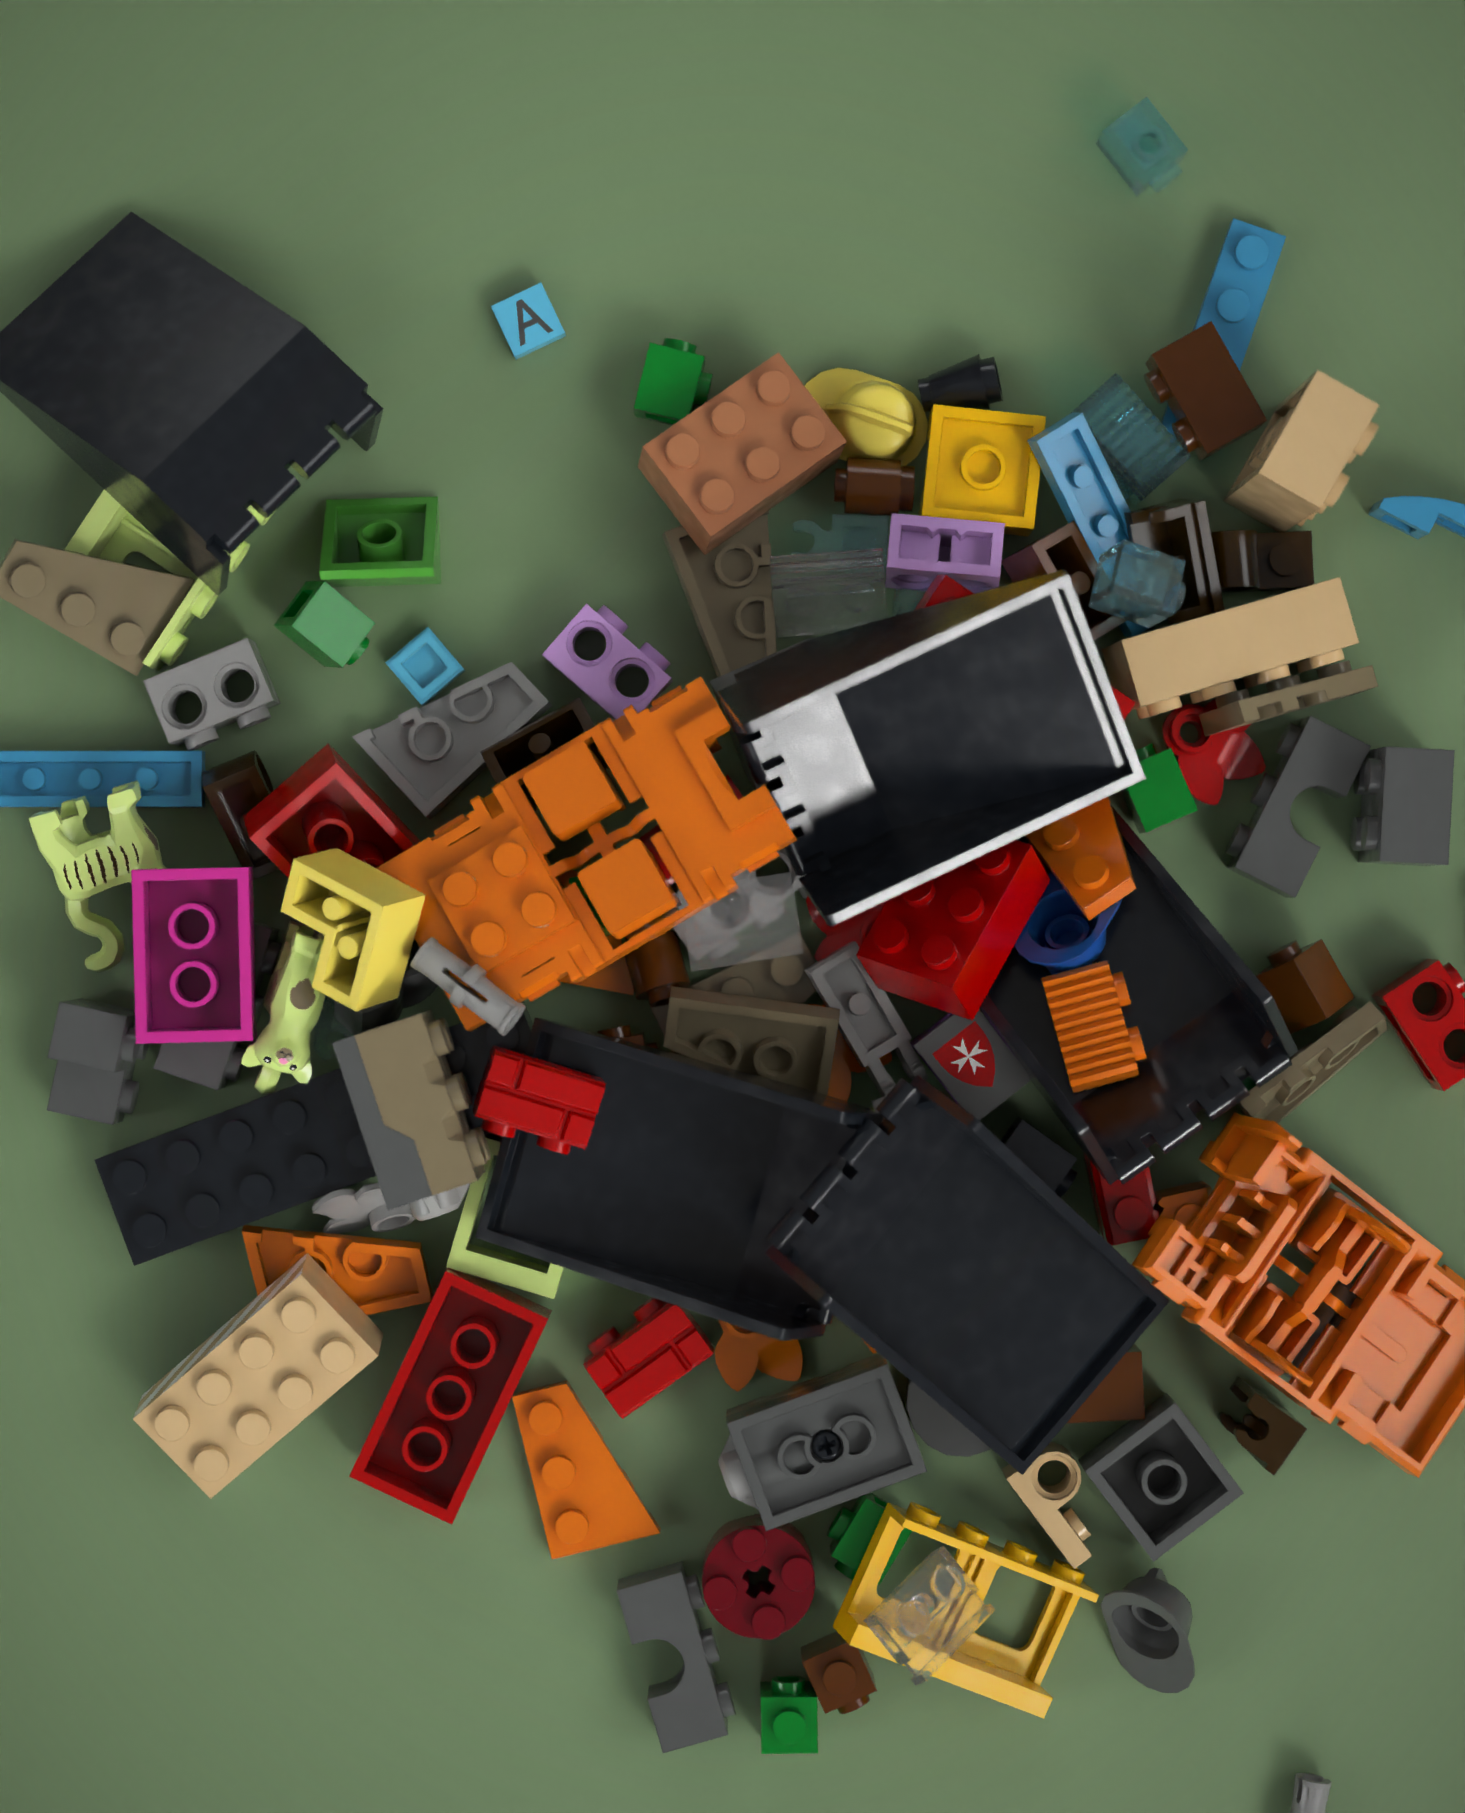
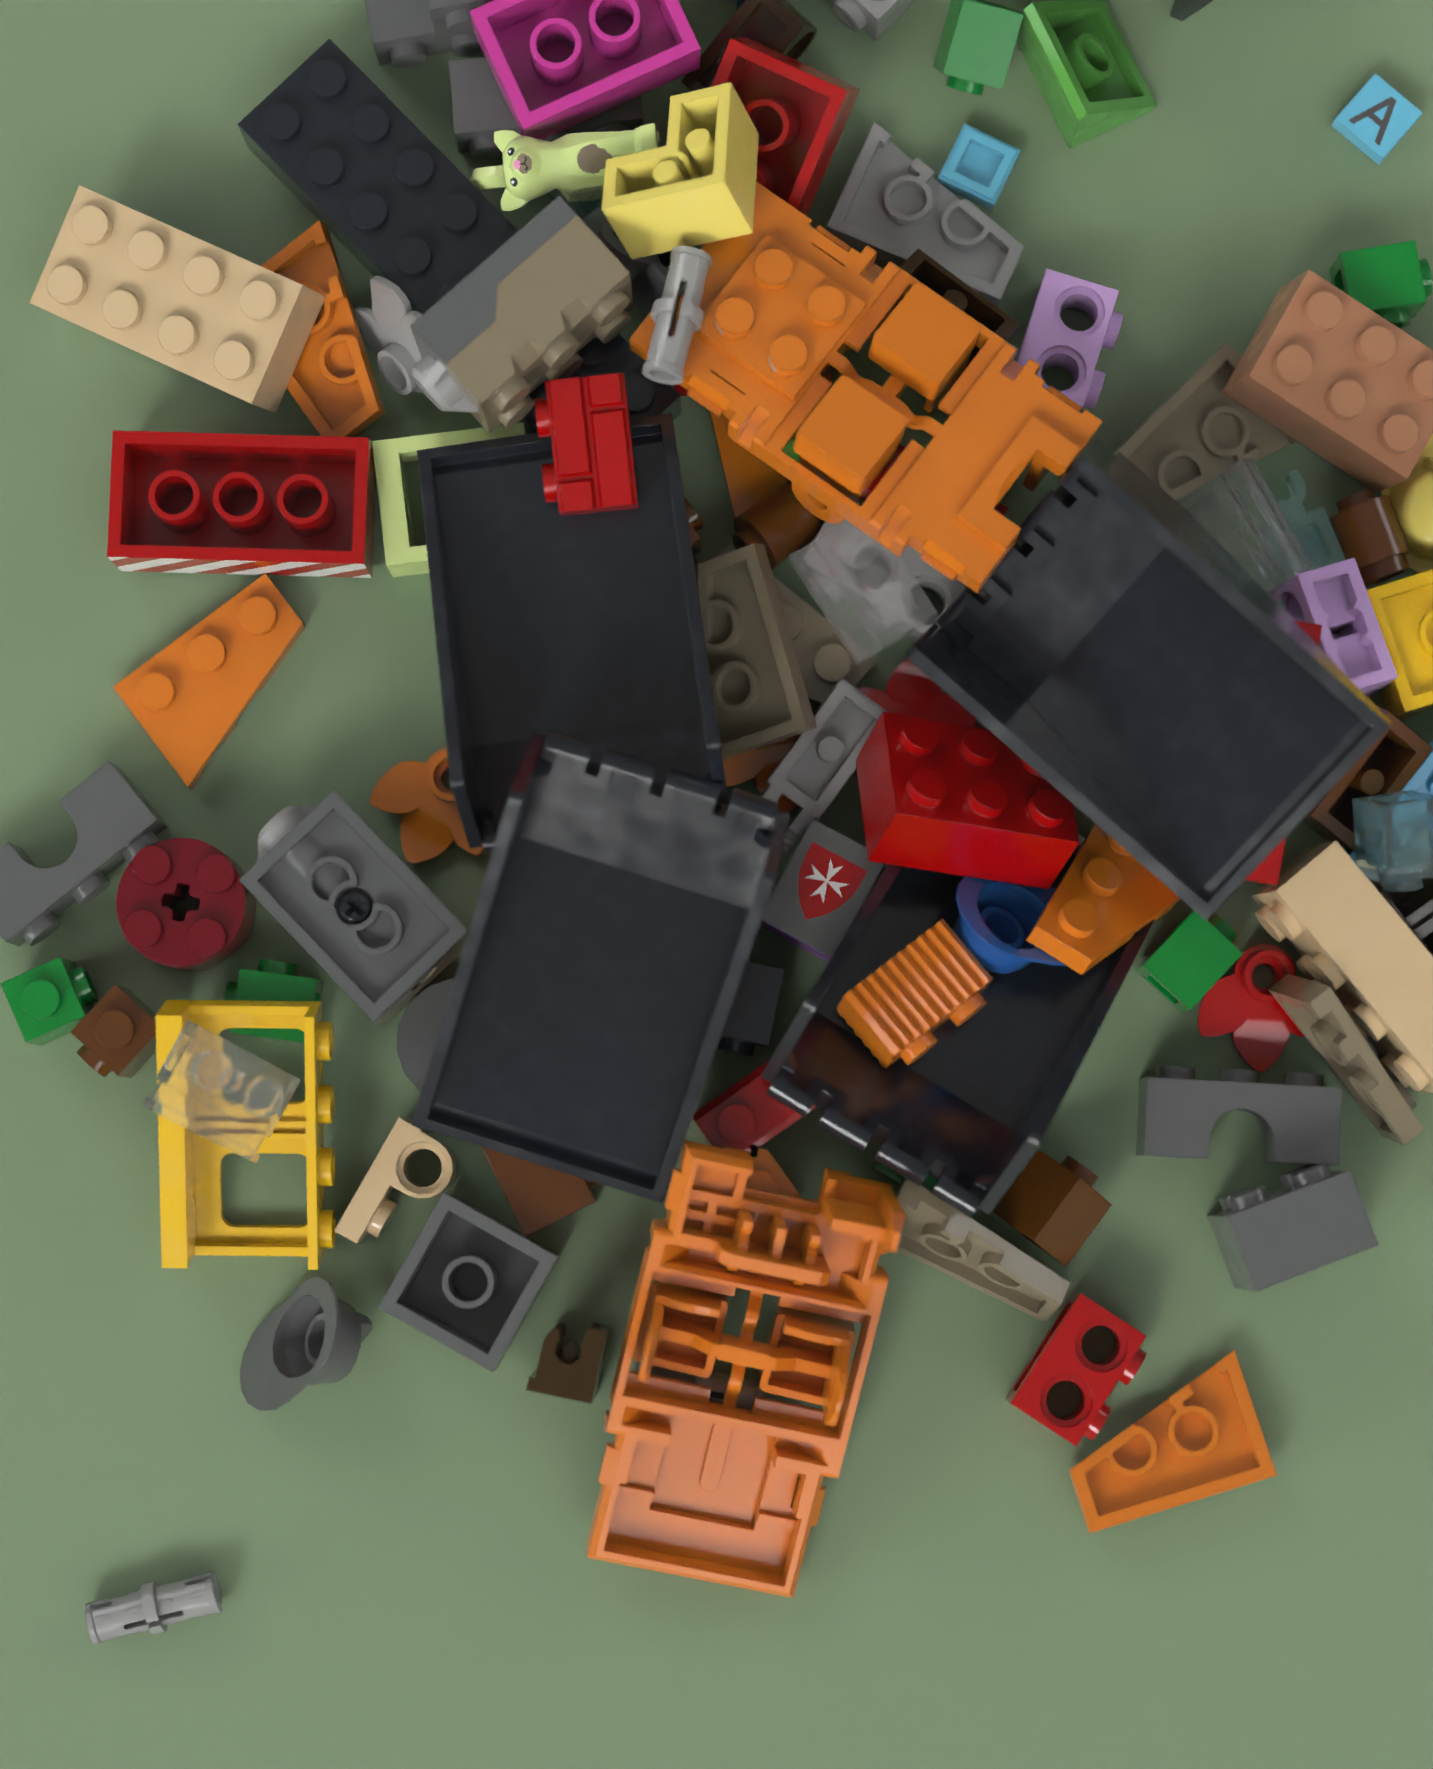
camera: 70 degrees right, 5 degrees down
red brick [583,1297,714,1419] -> none

